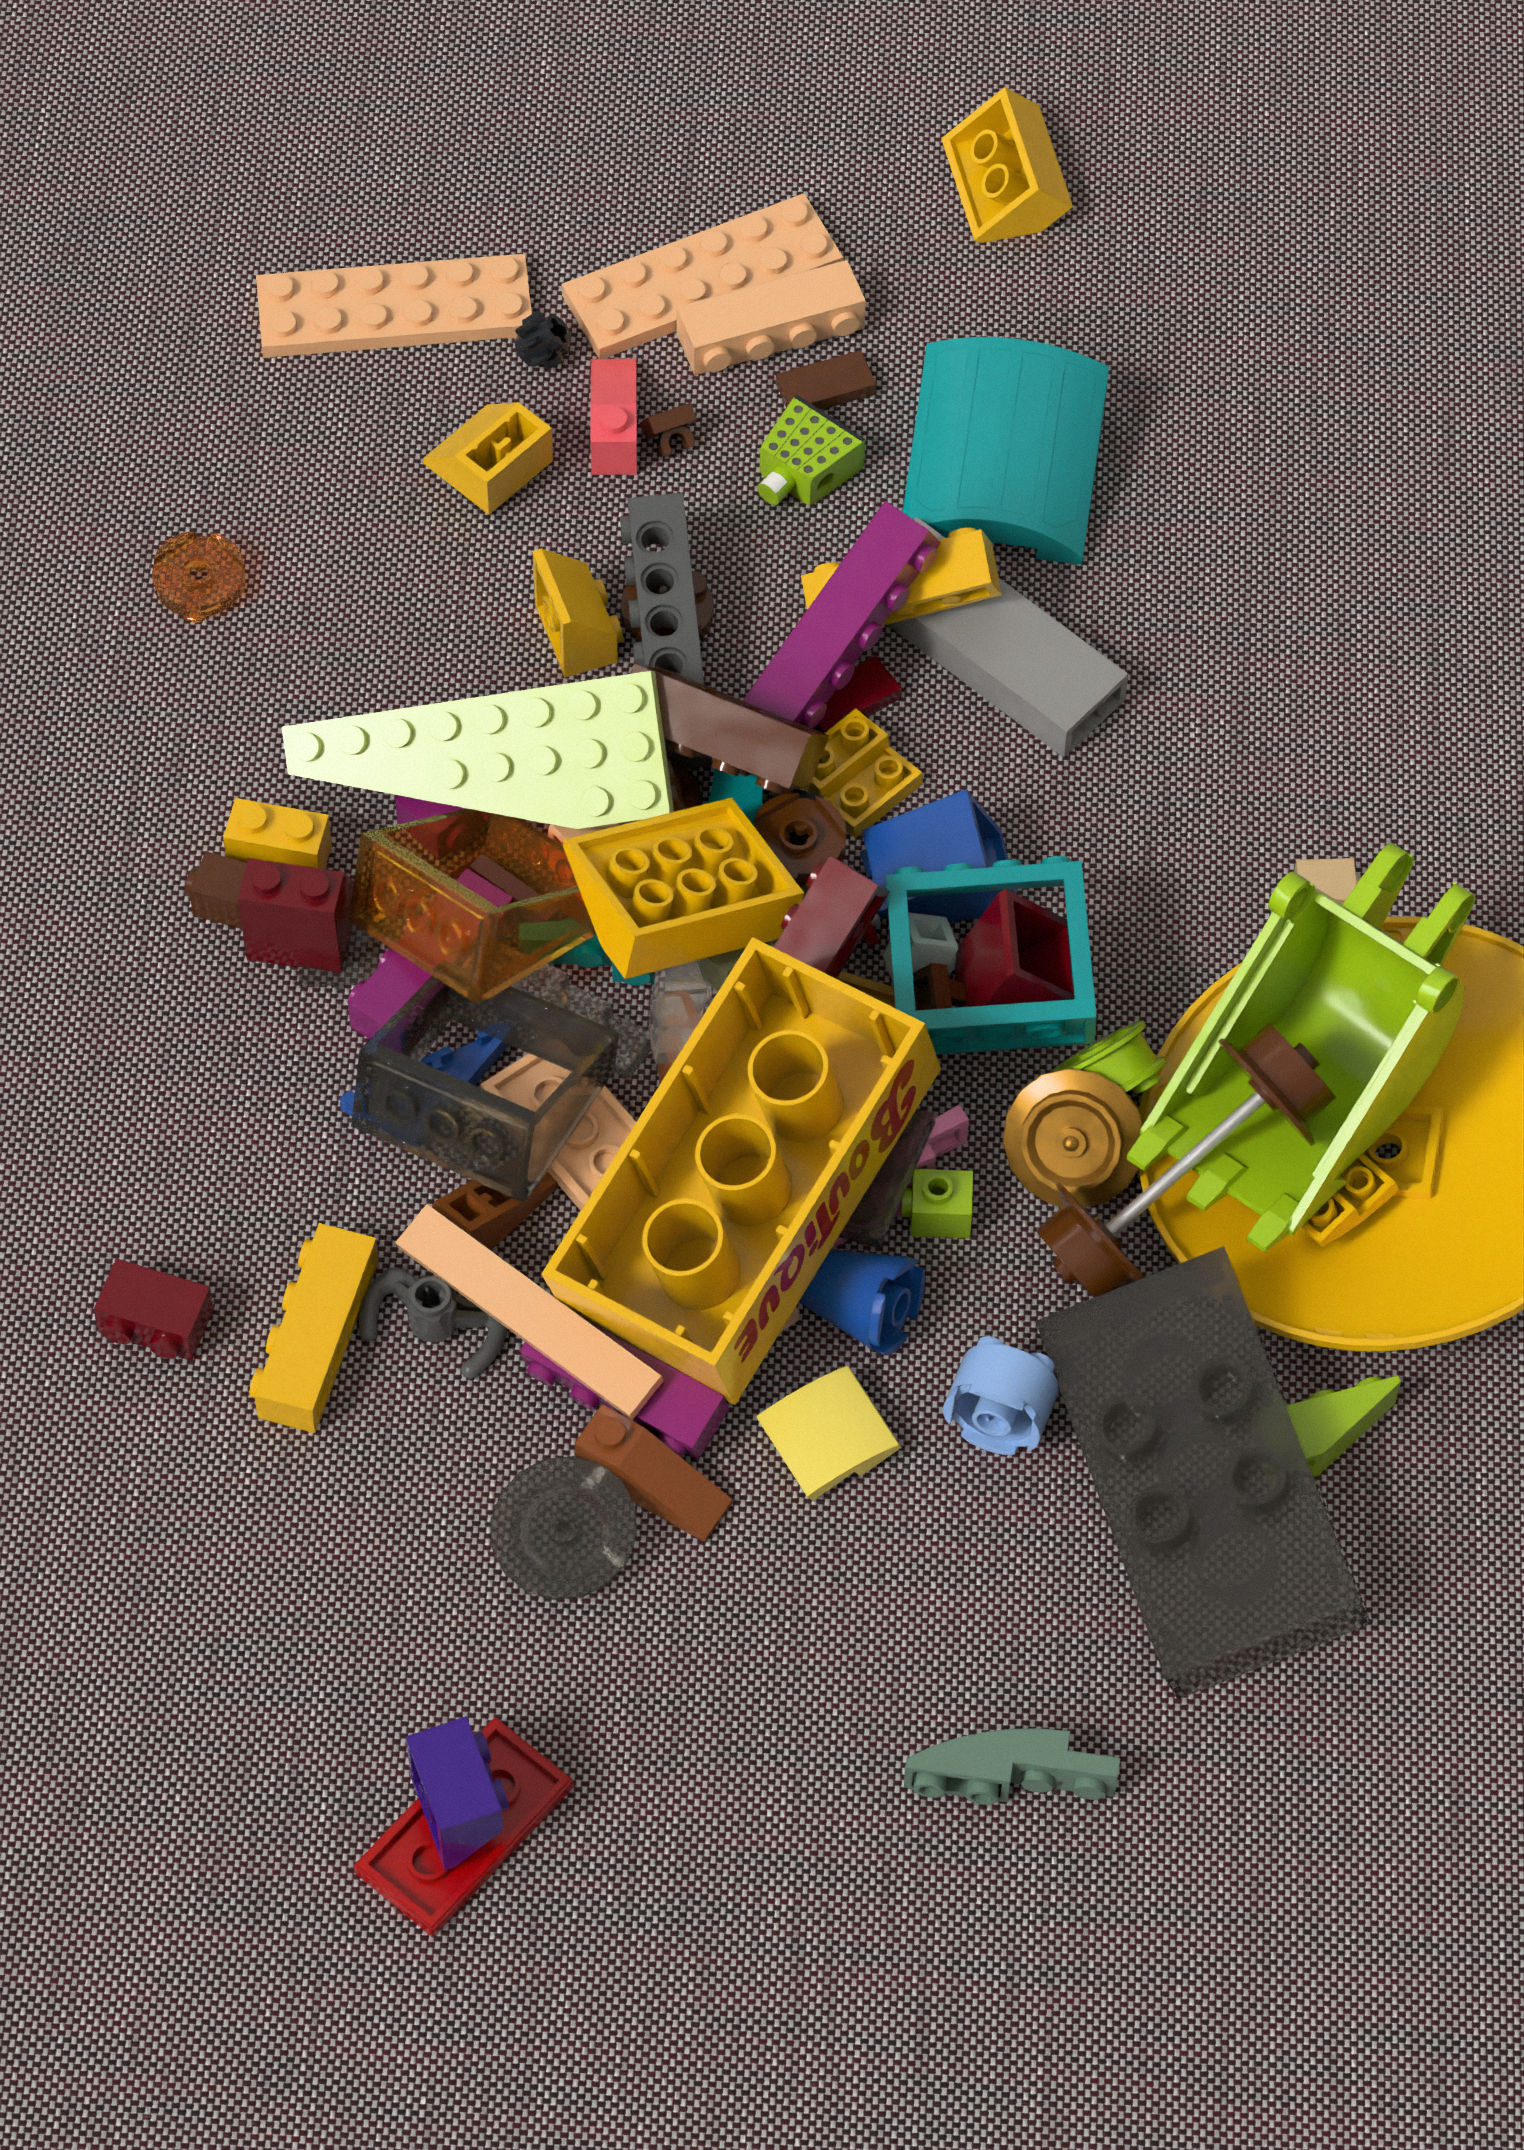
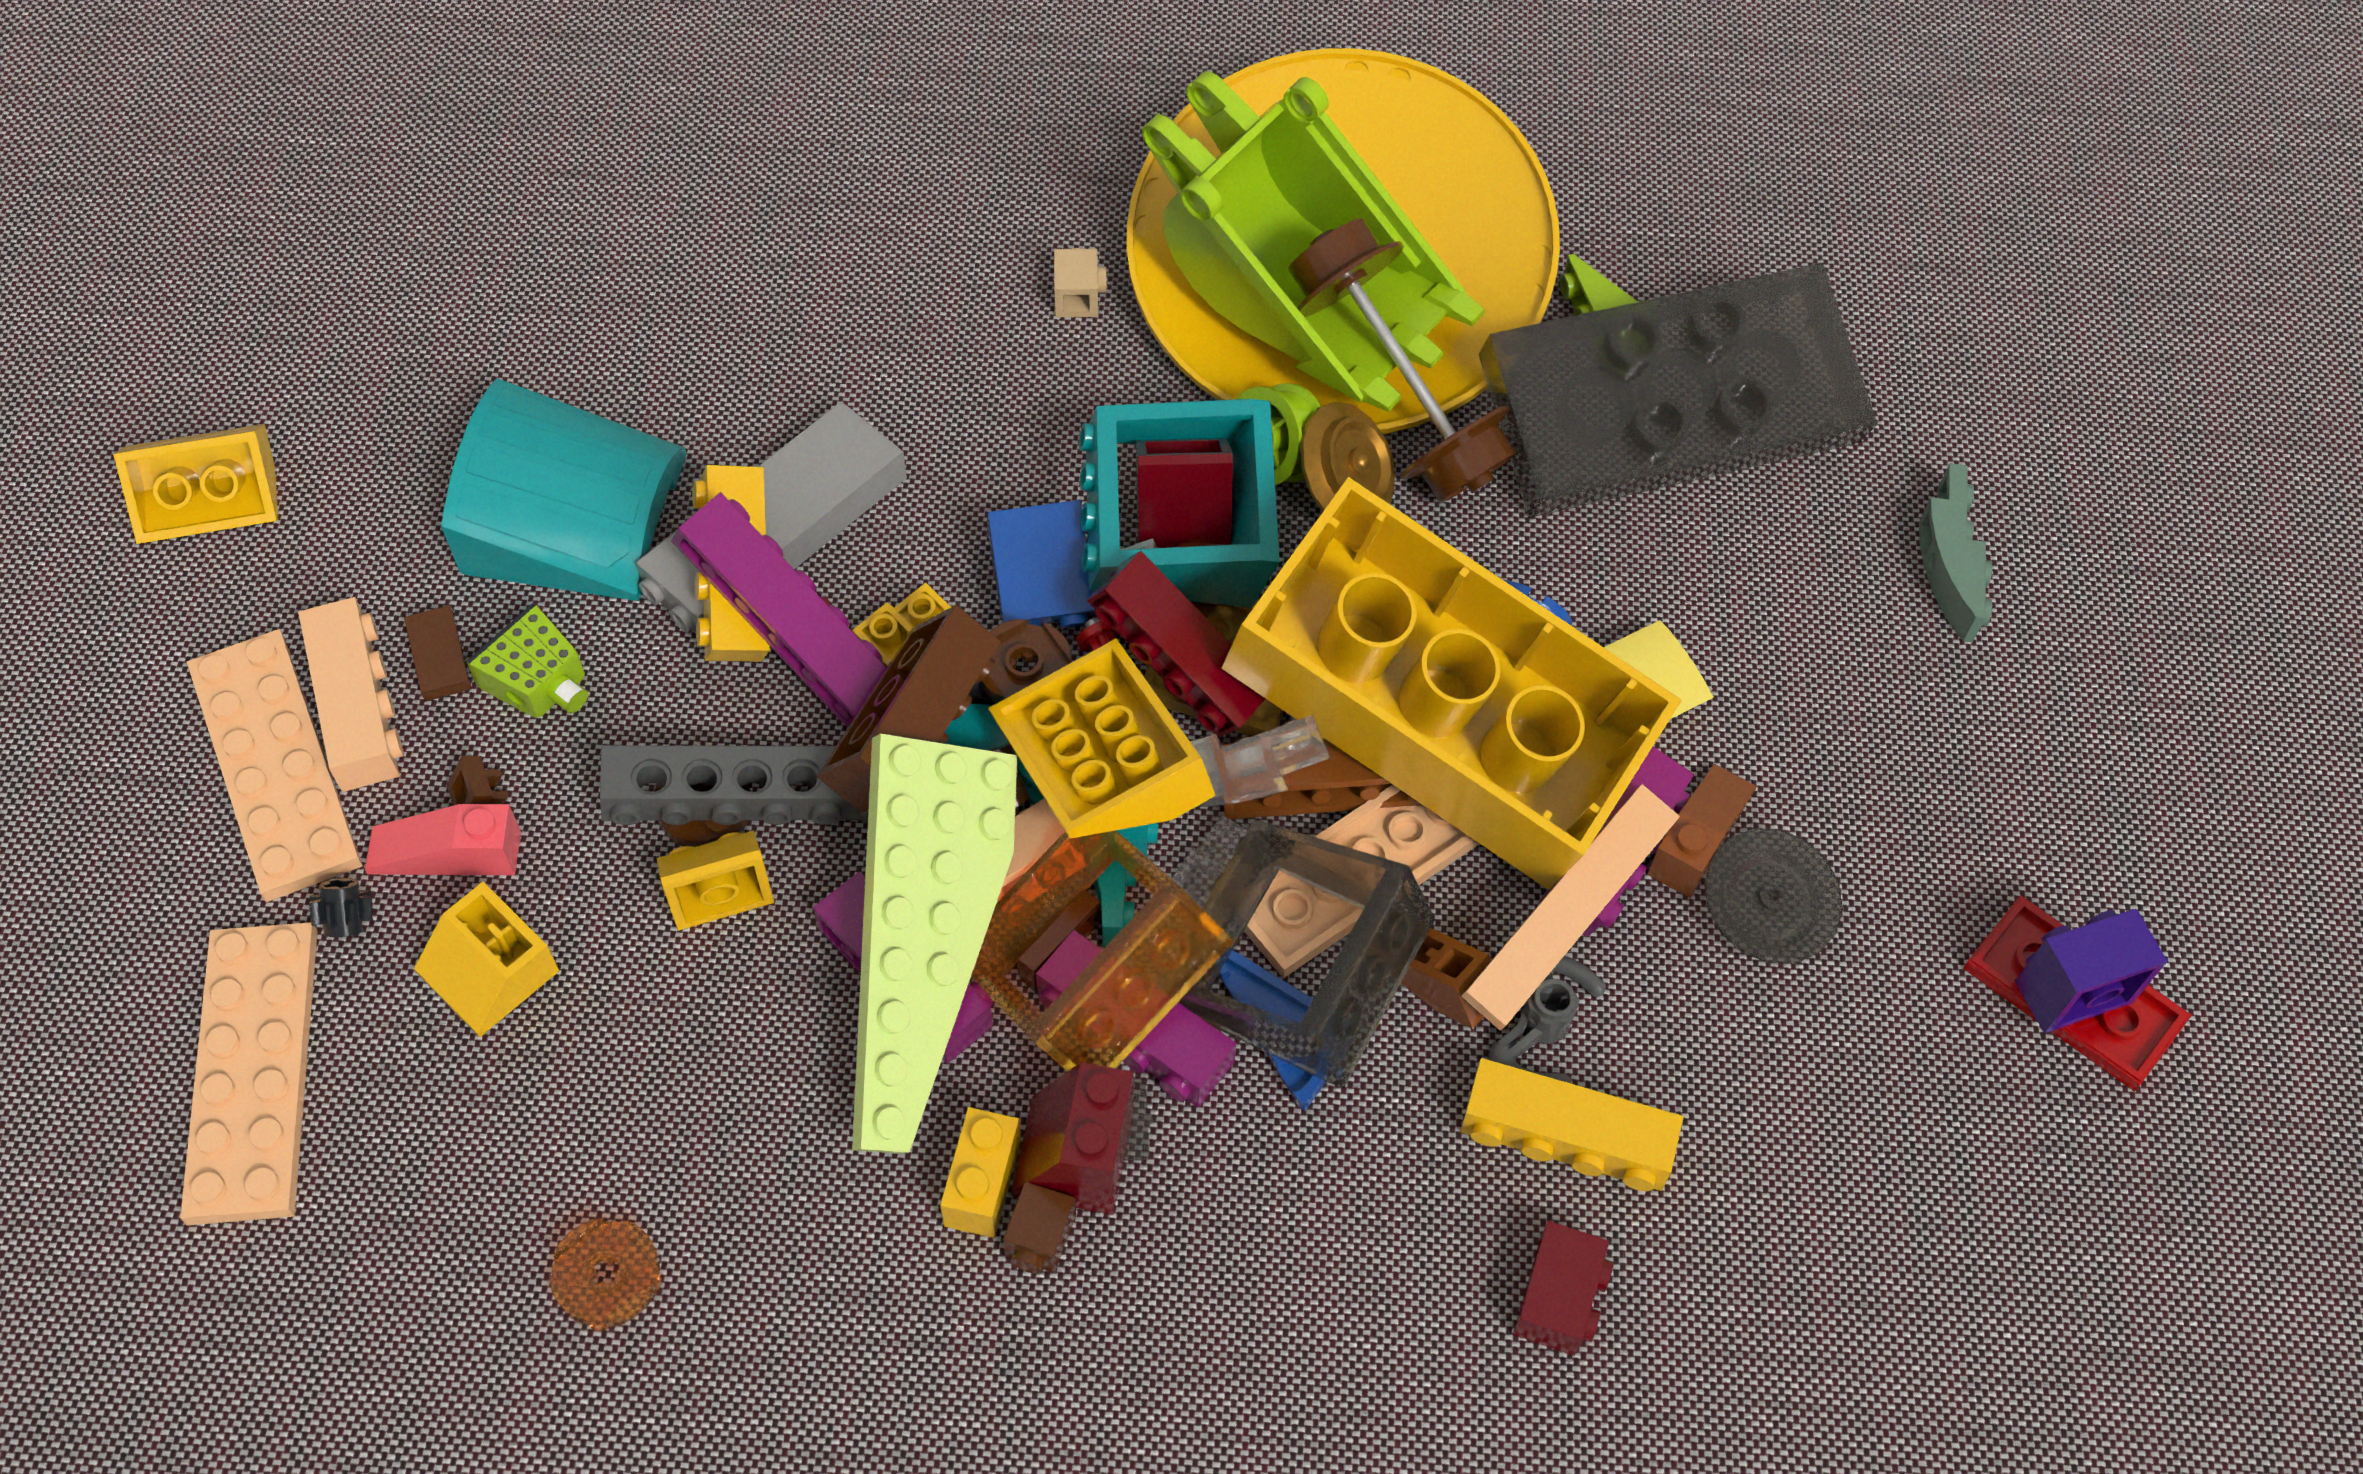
camera: 90 degrees left, 0 degrees up
light blue brick [943,1336,1059,1455] -> none

